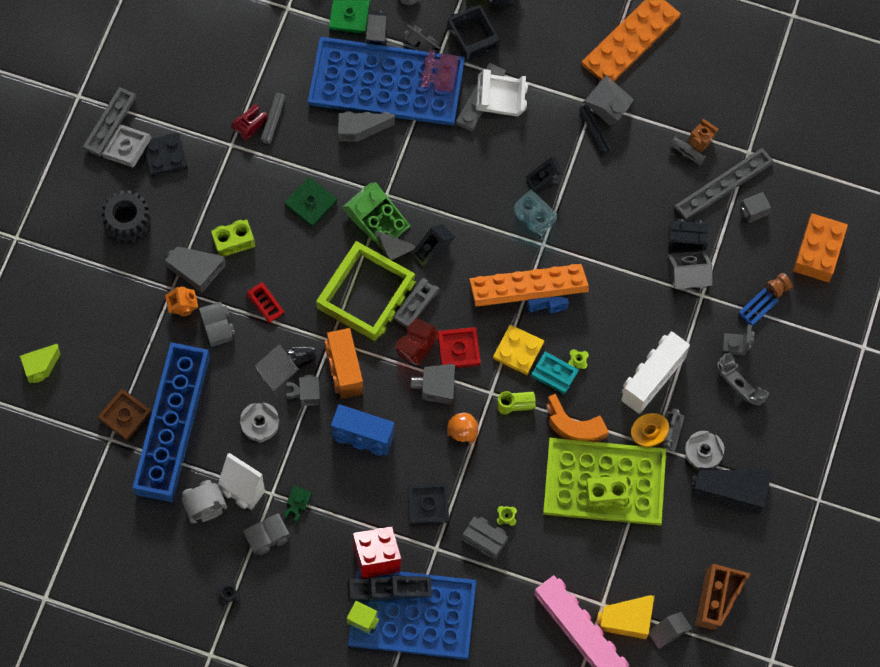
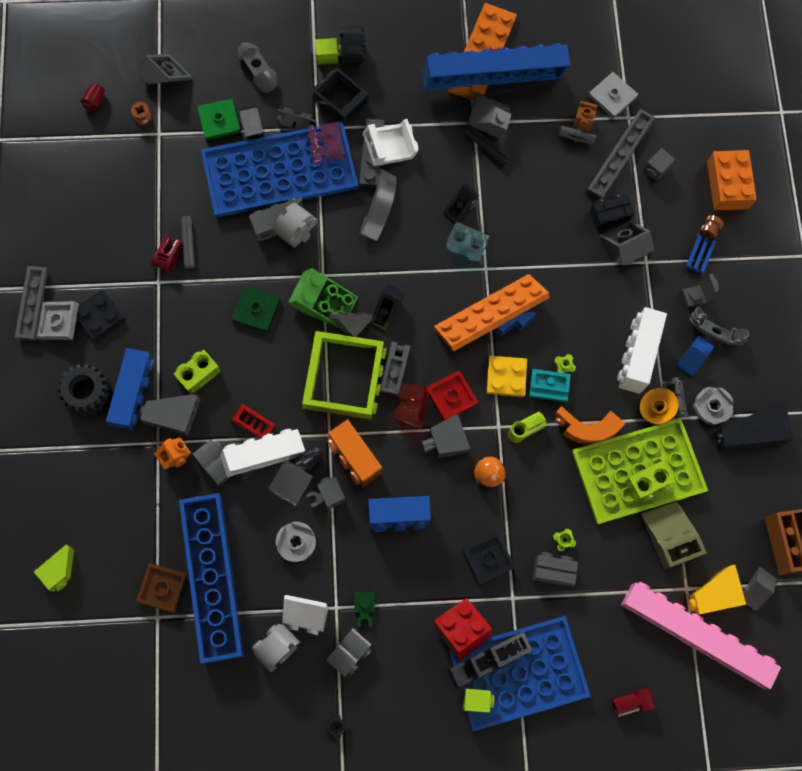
camera: 25 degrees left, 5 degrees up
none -> blue brick [106,348,154,430]
none -> white brick [220,429,305,477]
none -> light grey brick [273,203,317,248]
none -> dark grey slope [359,169,396,242]
none -> blue brick [421,43,570,91]
none -> light grey plate [588,72,638,119]
none -> olive slope [641,501,707,570]
none -> blue slope [676,336,714,377]

